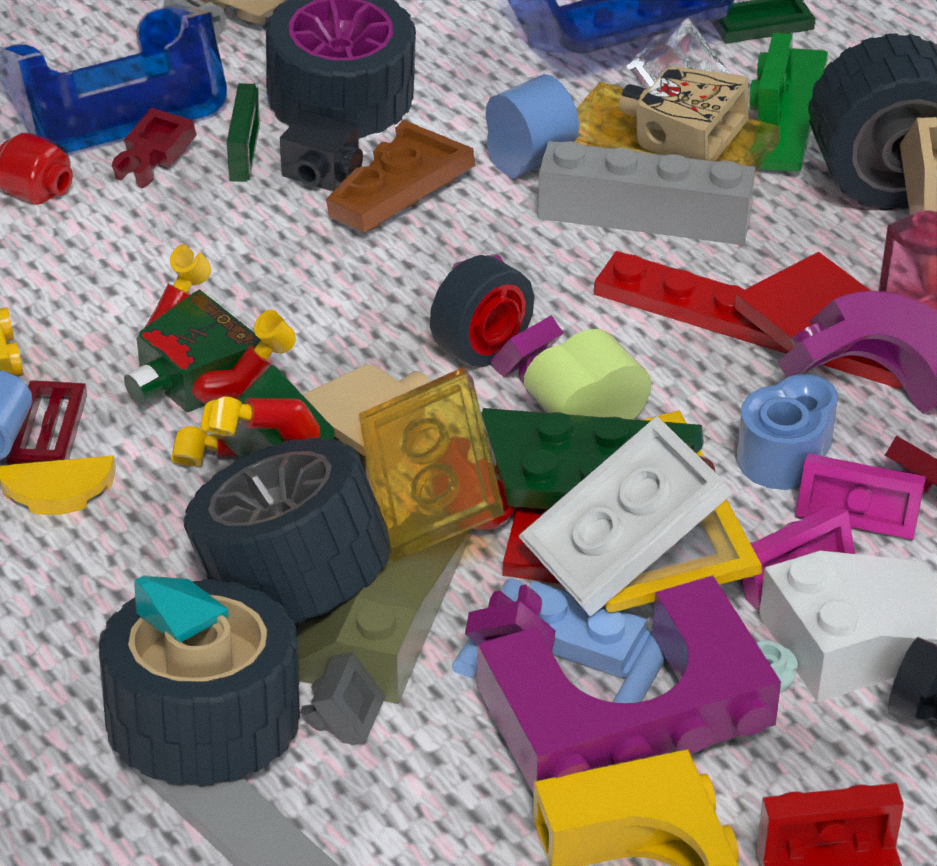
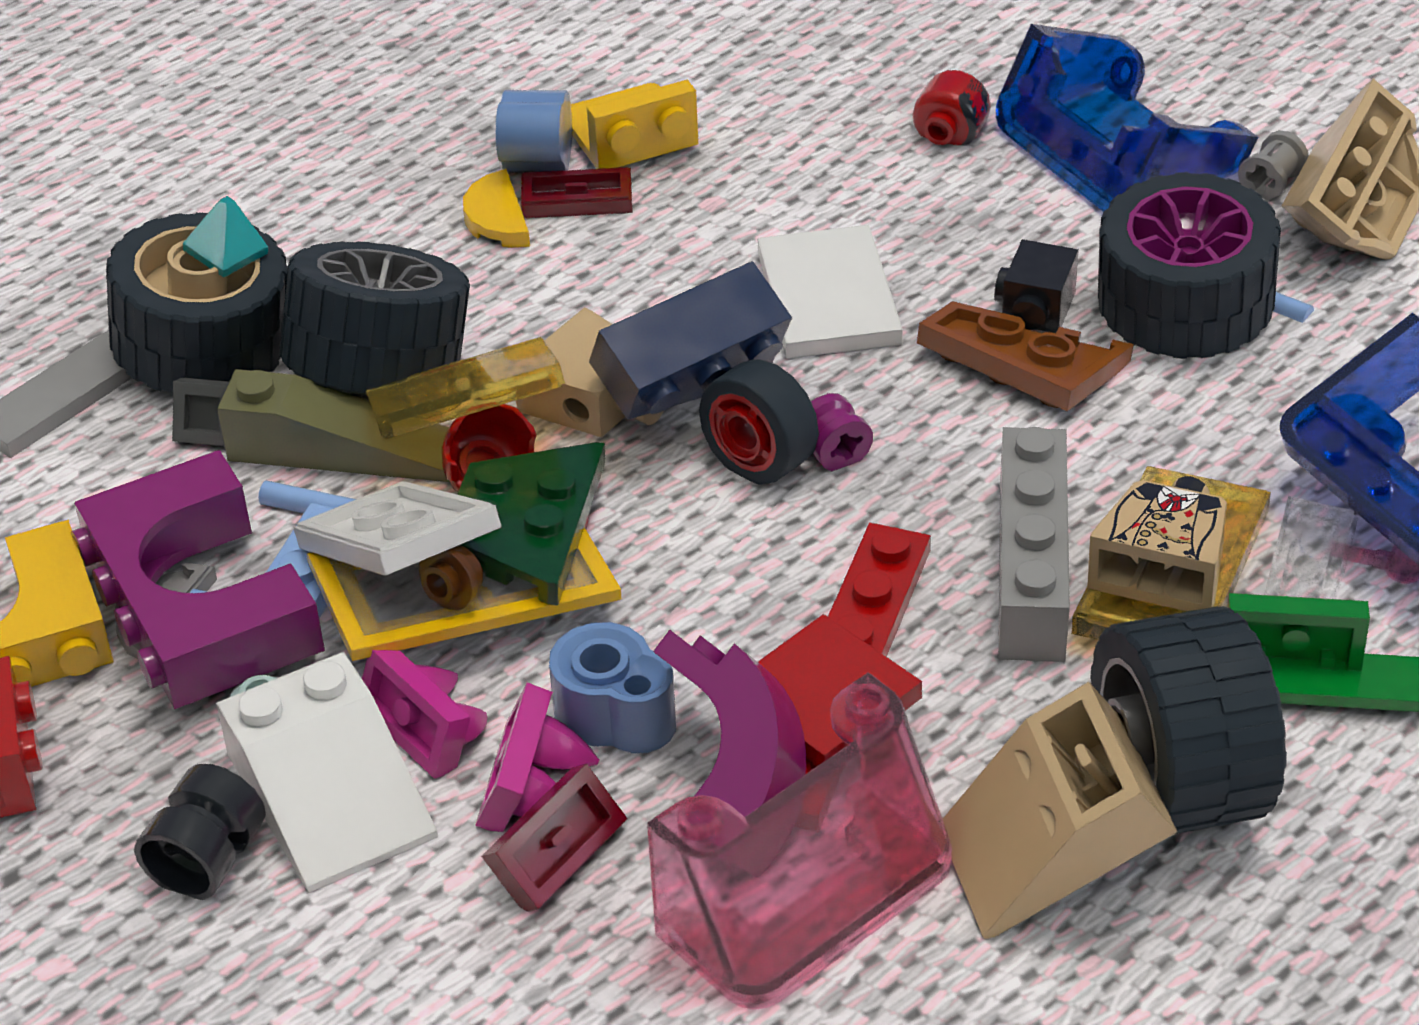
camera: 85 degrees right, 0 degrees up
dark red plate [112,108,197,189] -> none
torso [124,244,296,412] -> none
torso [171,364,337,467] -> none
dark green tile [226,83,260,182] -> none
magenta tile [465,584,556,652] -> none
medium blue piece [485,74,579,179] -> none
magenta tile [490,315,564,385] -> none
yellowish green piece [524,329,651,419] -> none
none -> dark blue wedge [589,261,793,420]
none -> white tile [758,225,903,359]

